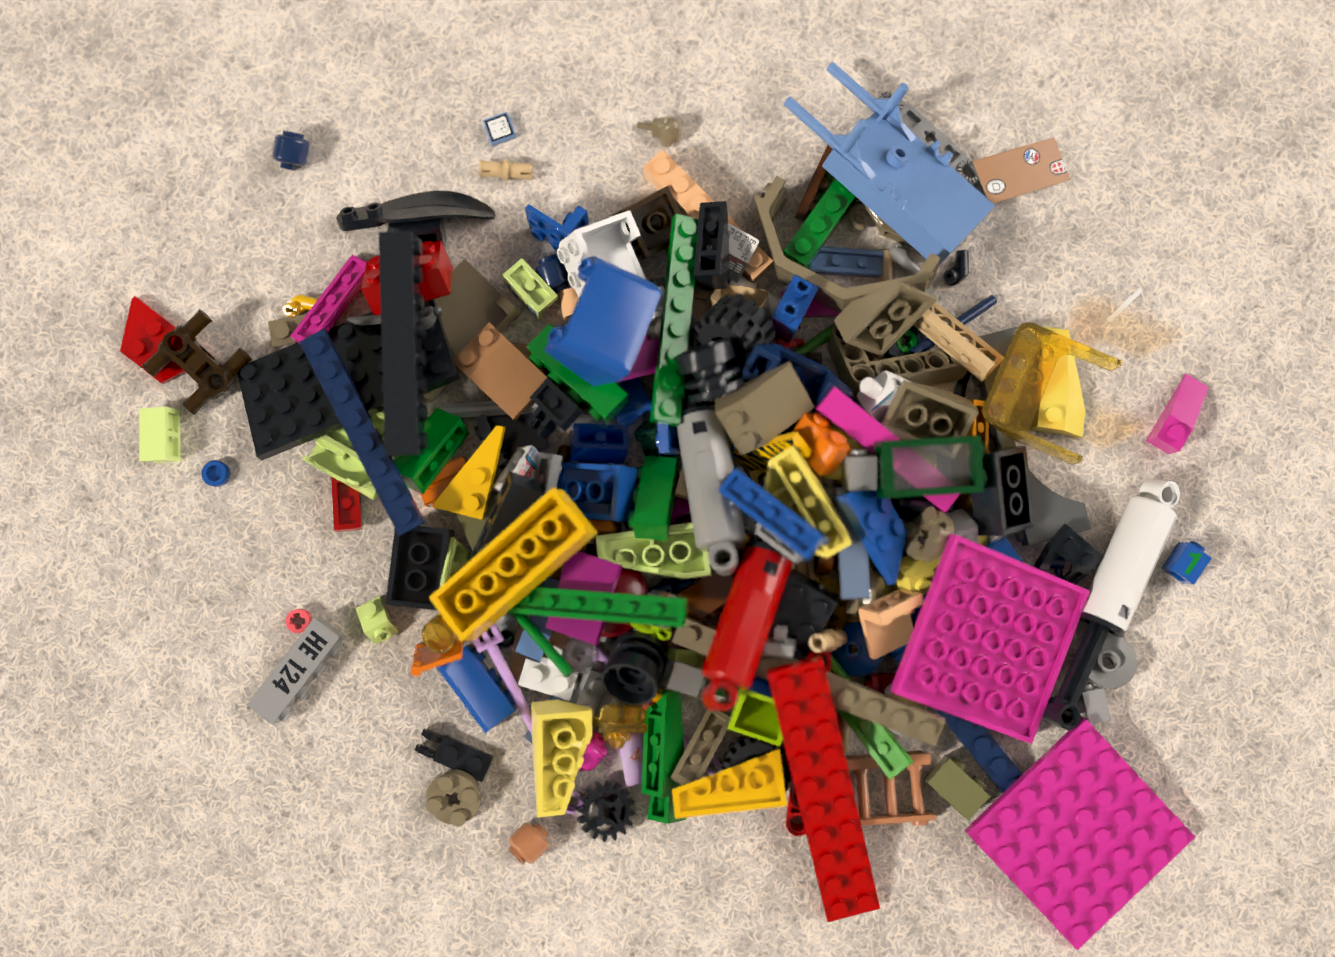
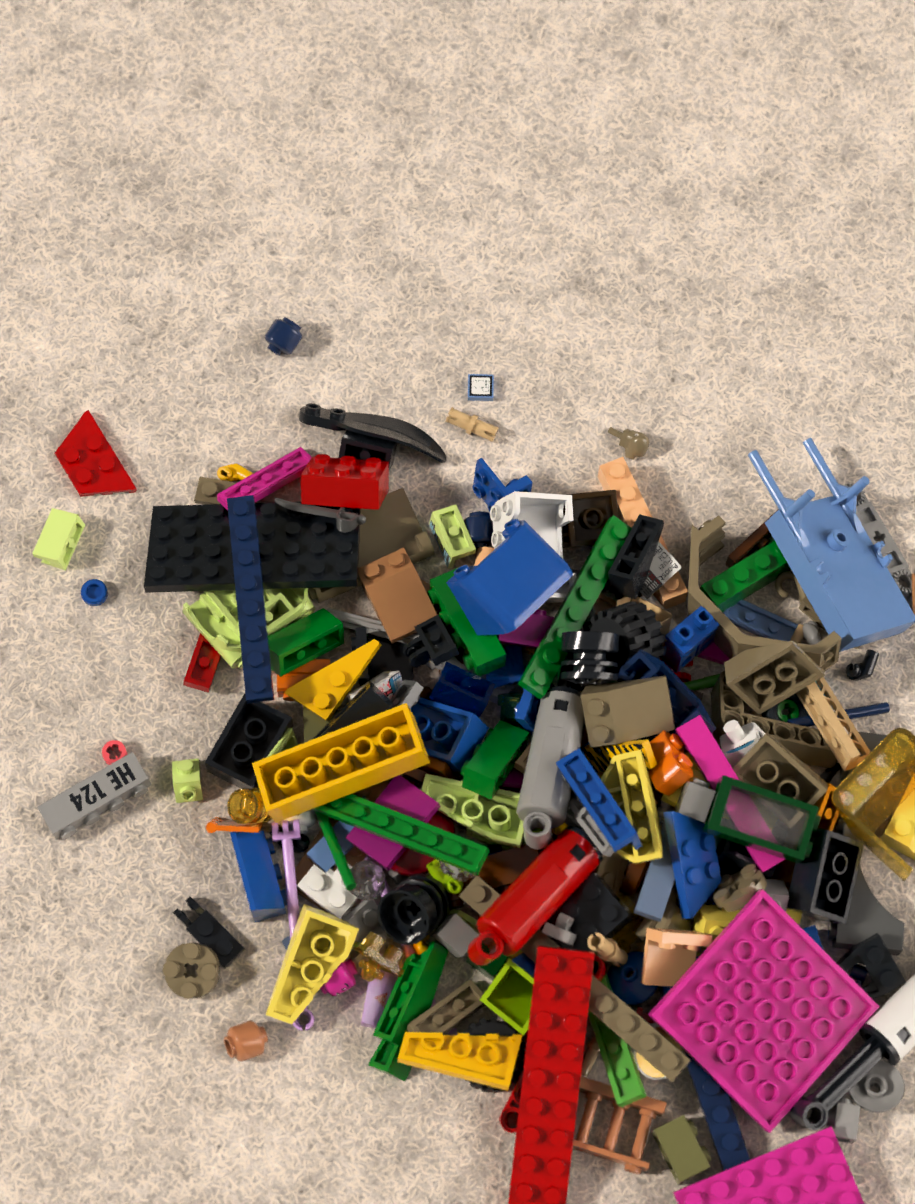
camera: 15 degrees right, 15 degrees down
dark brown piece [142,309,252,415] -> none
black brick [378,231,429,456] -> none
black gear [576,780,636,842] -> none

